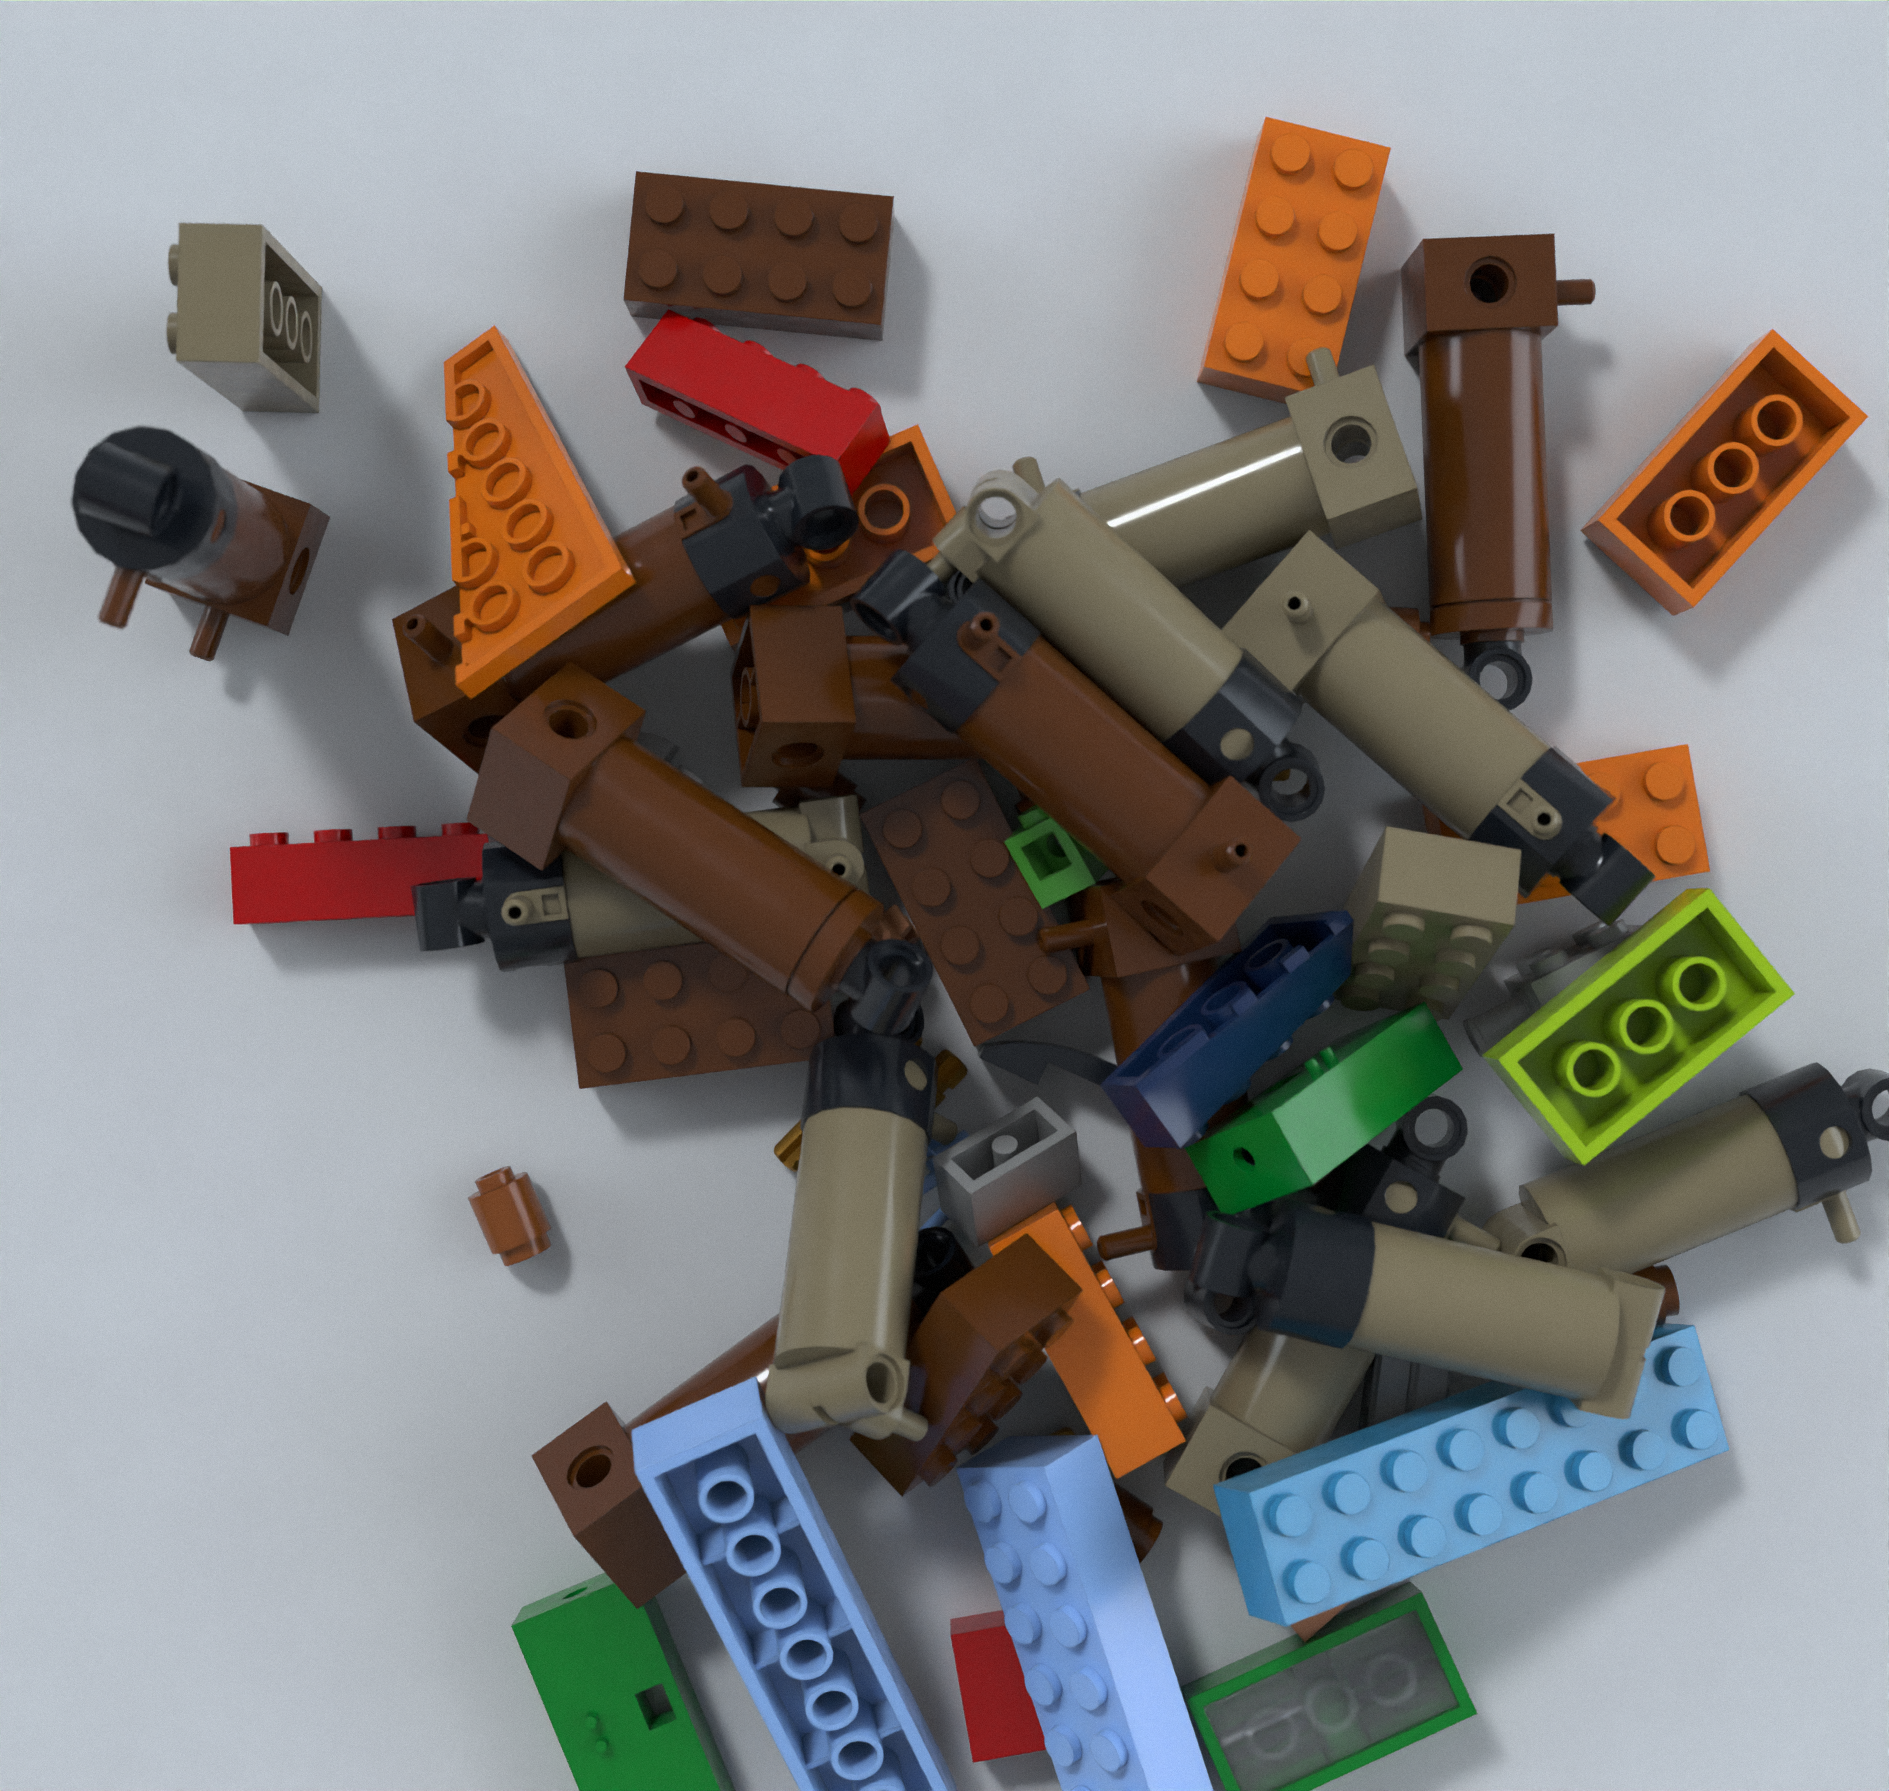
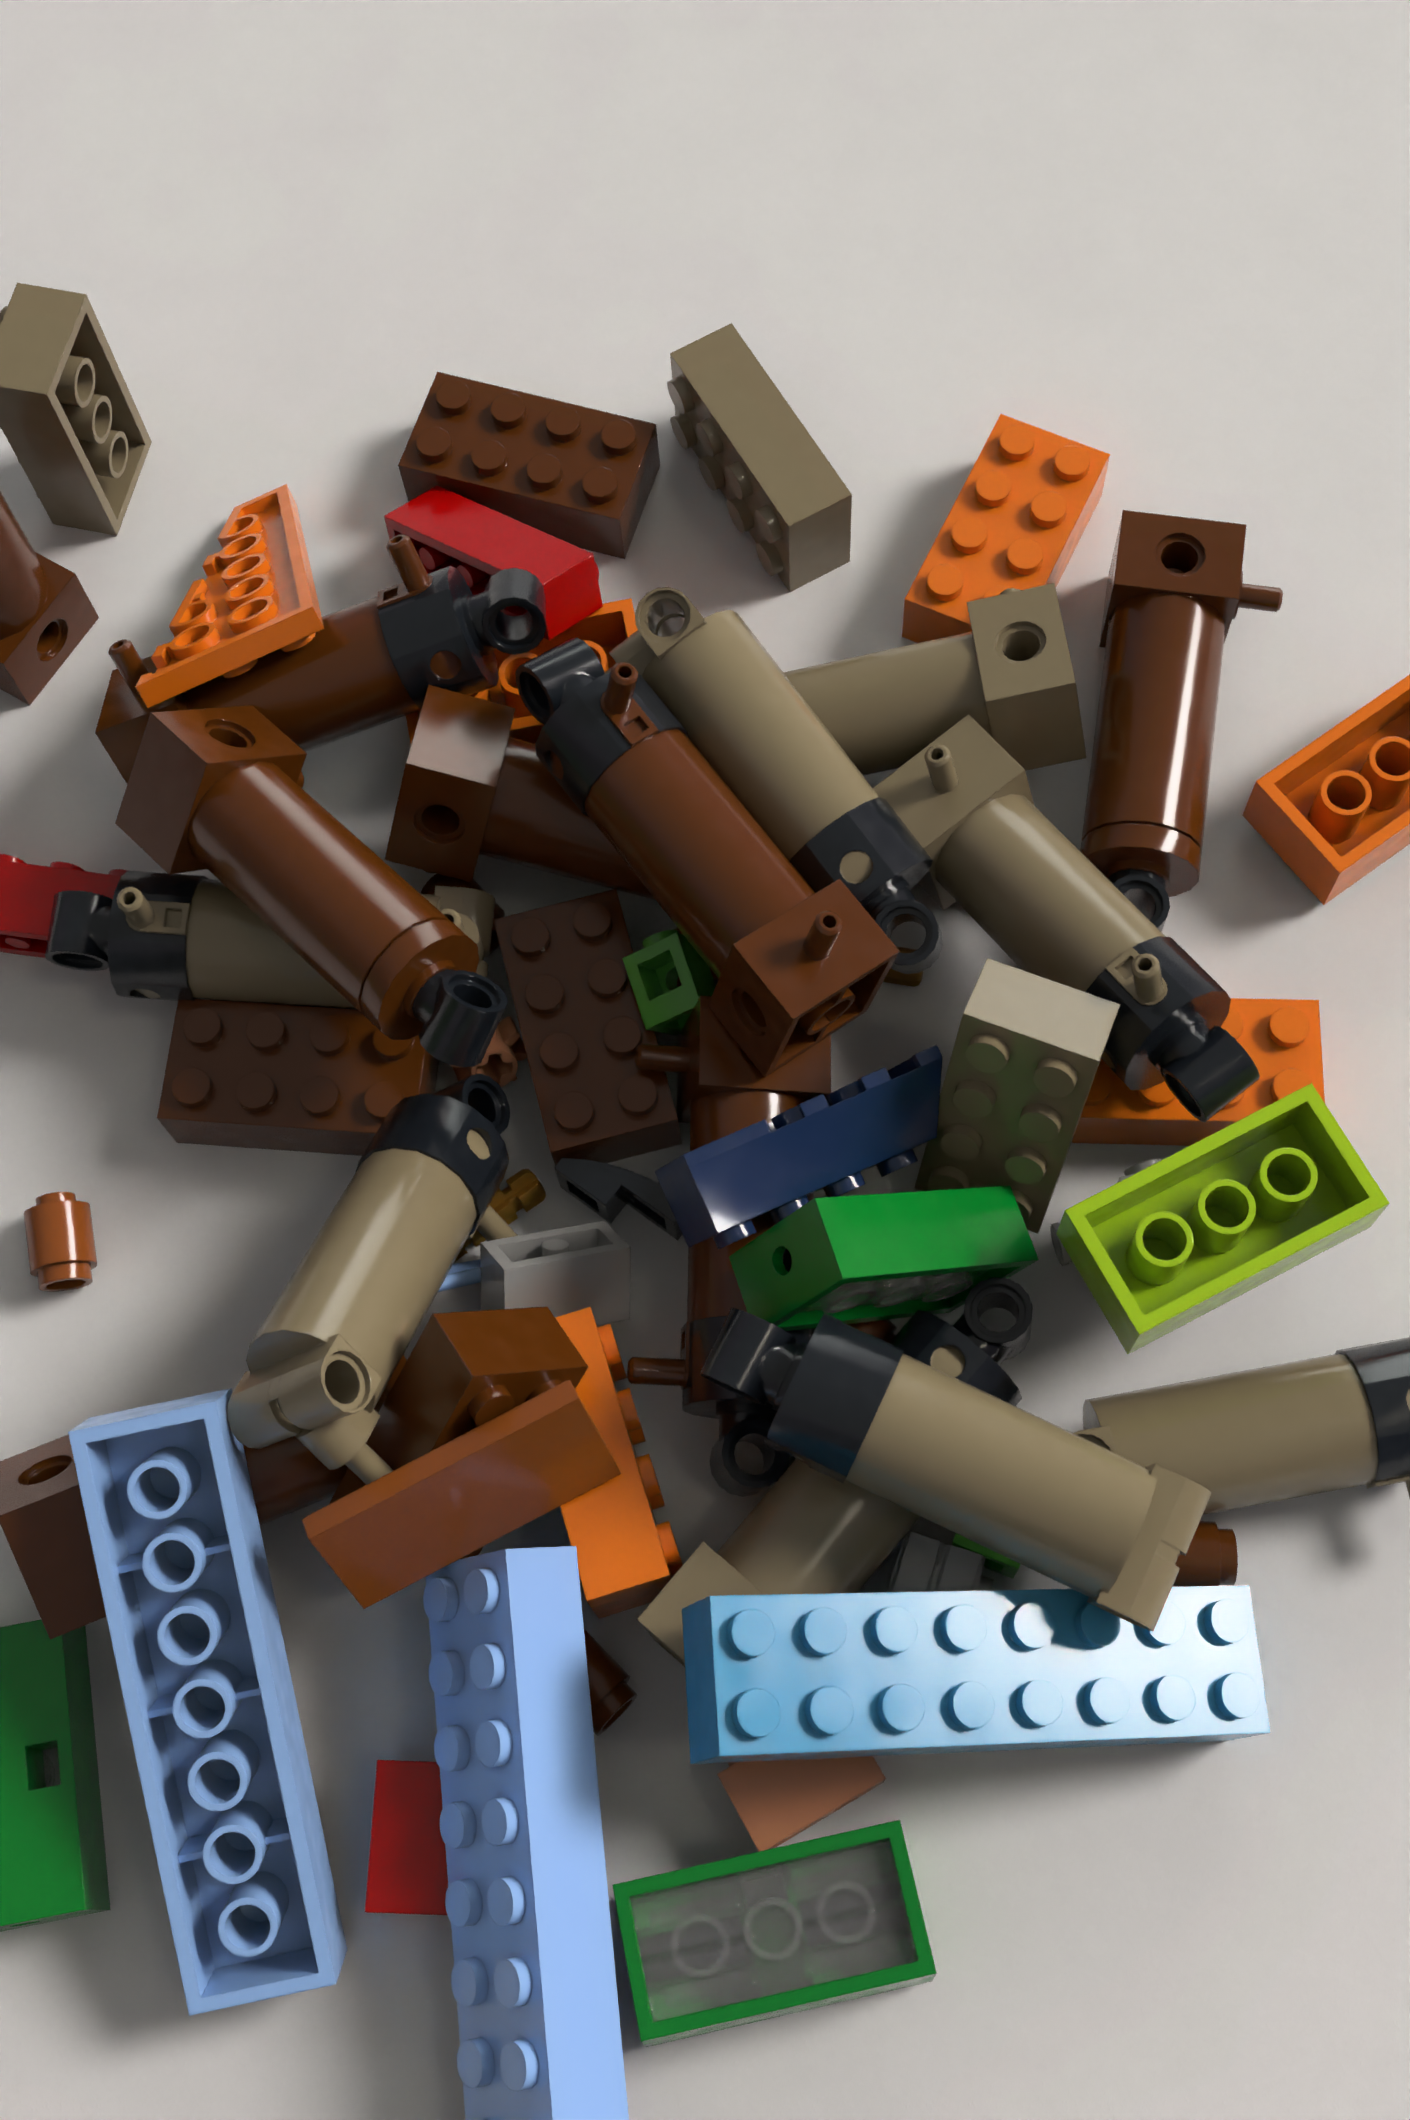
camera: 20 degrees right, 20 degrees down
none -> dark orange tile [302,1380,621,1609]
none -> dark tan brick [667,323,852,592]

